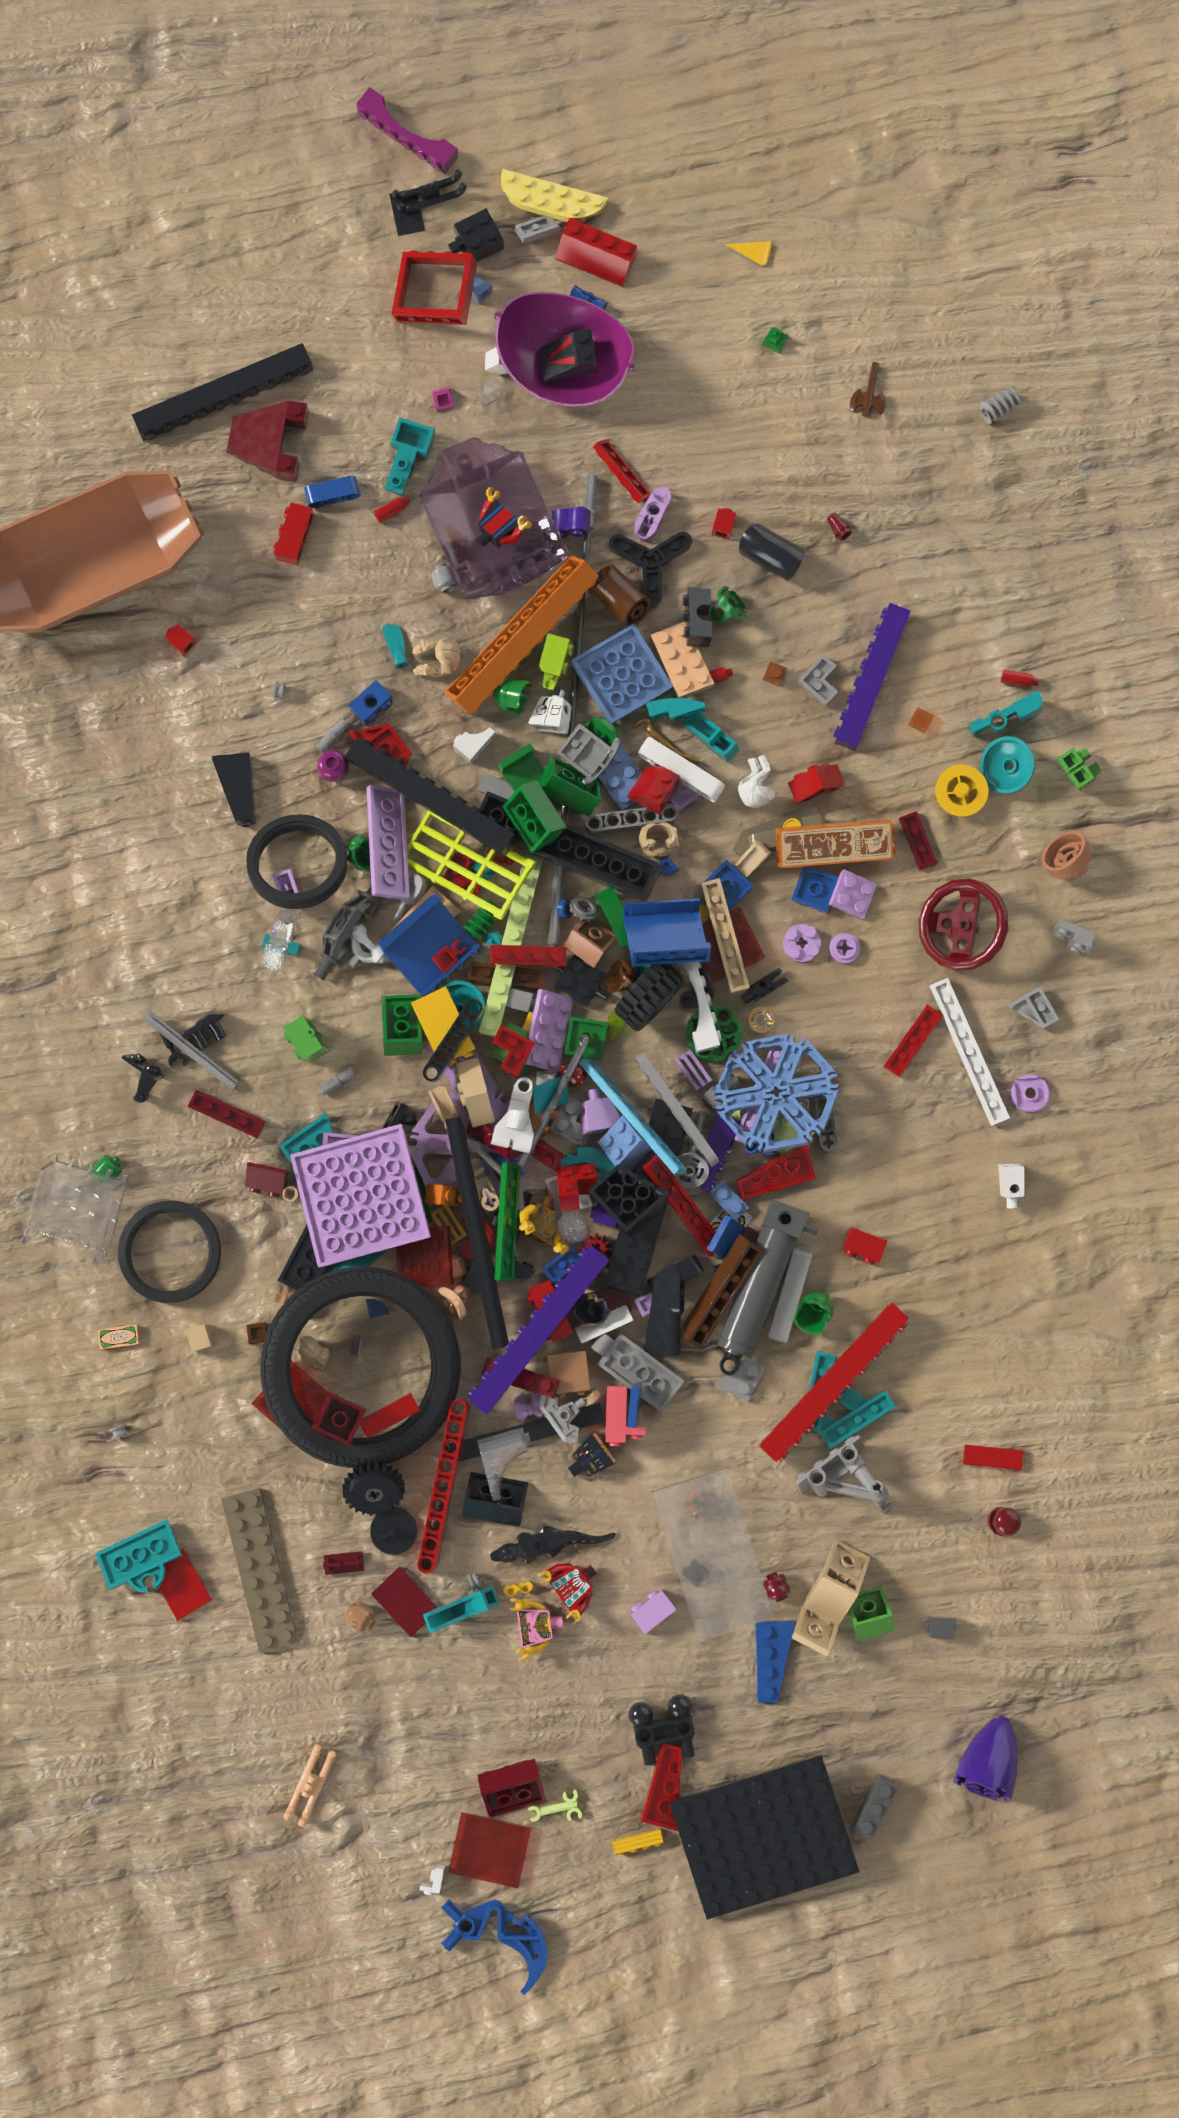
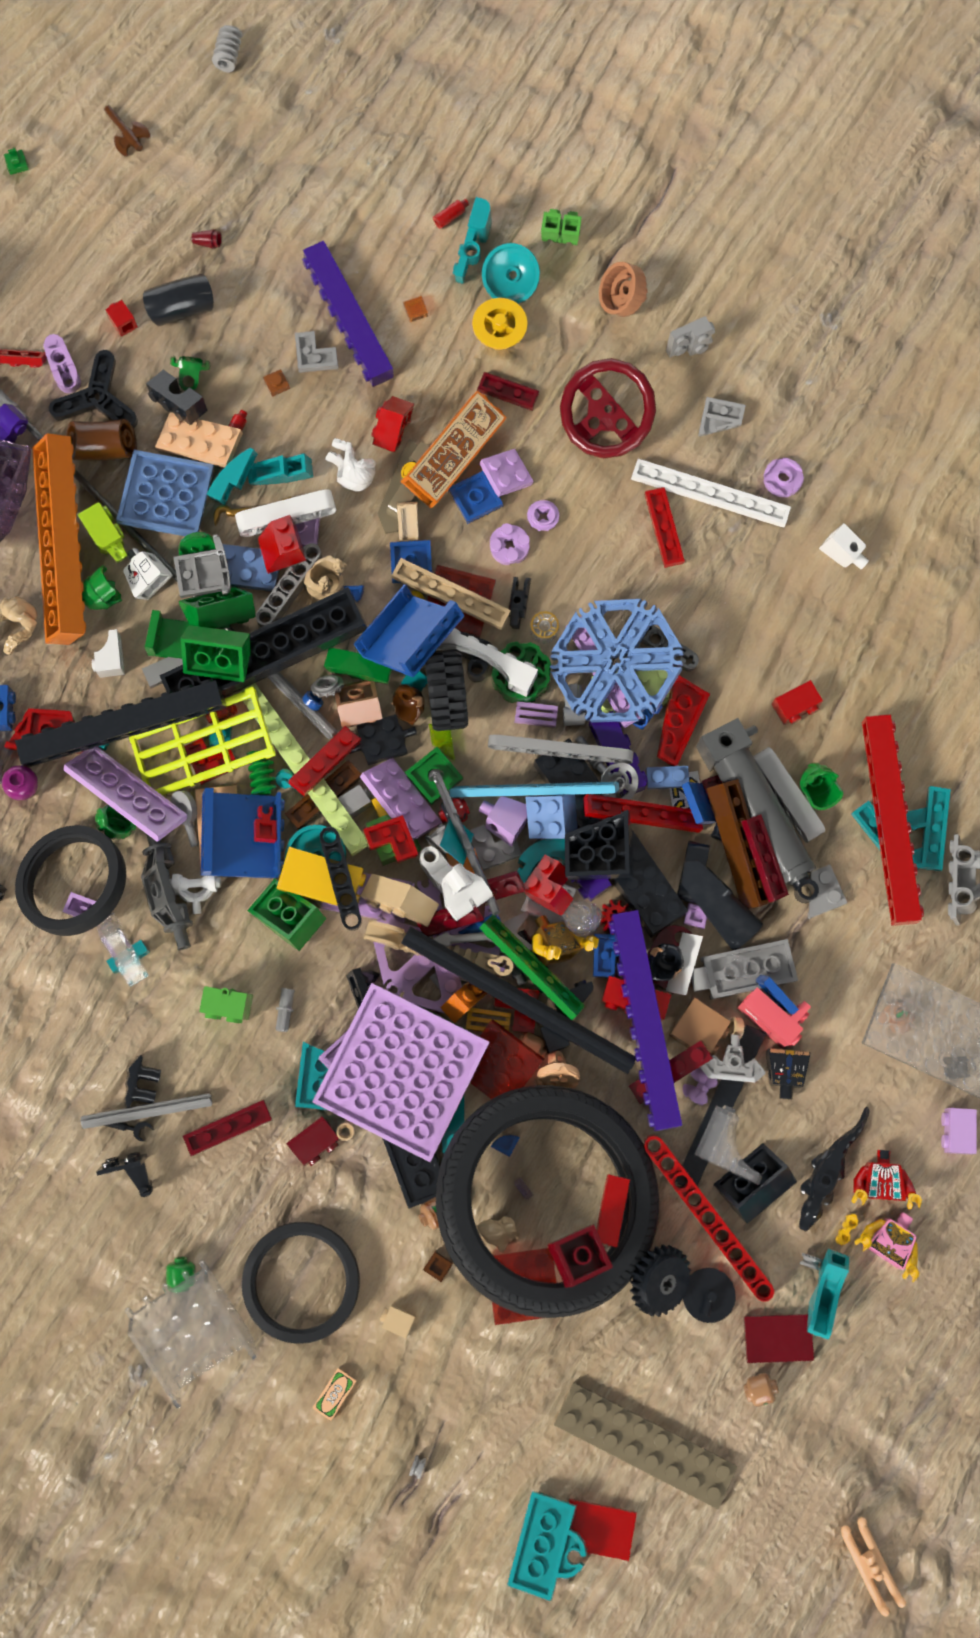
camera: 50 degrees left, 5 degrees down
dark red hinge [323,1551,365,1575] -> none
none -> dark red plate [741,814,789,902]

